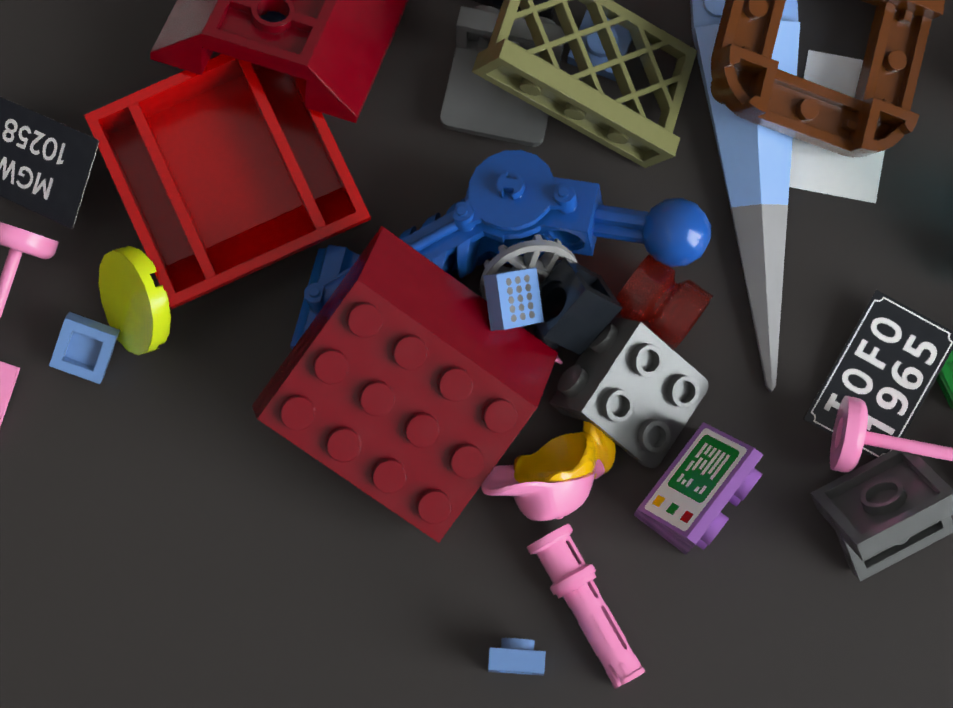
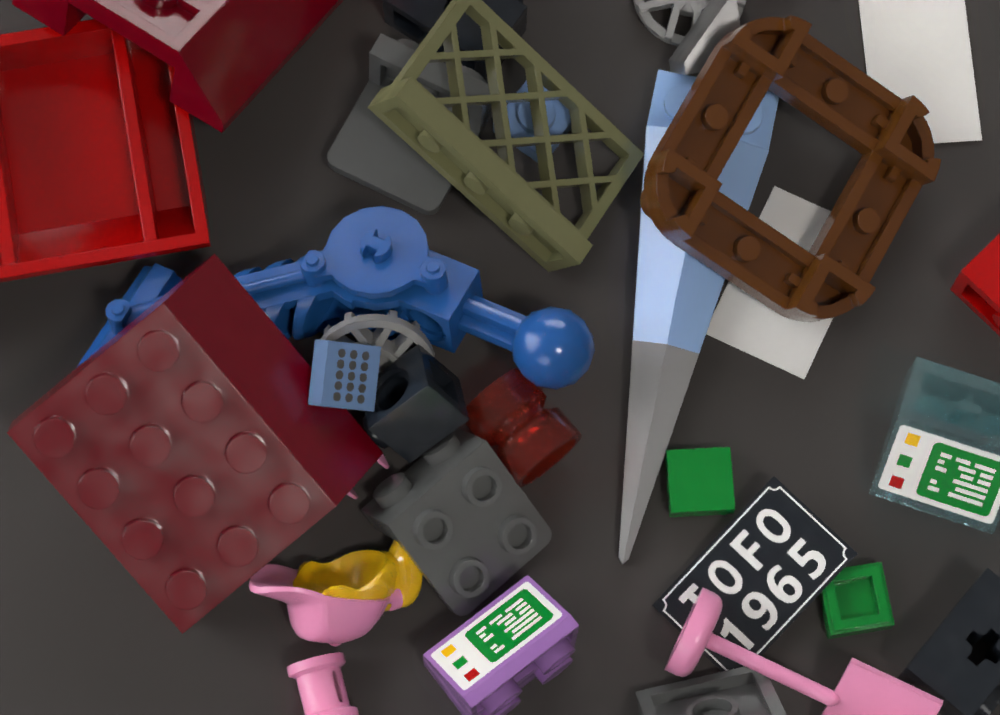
camera: 10 degrees right, 5 degrees down
none -> green tile [665,447,735,517]

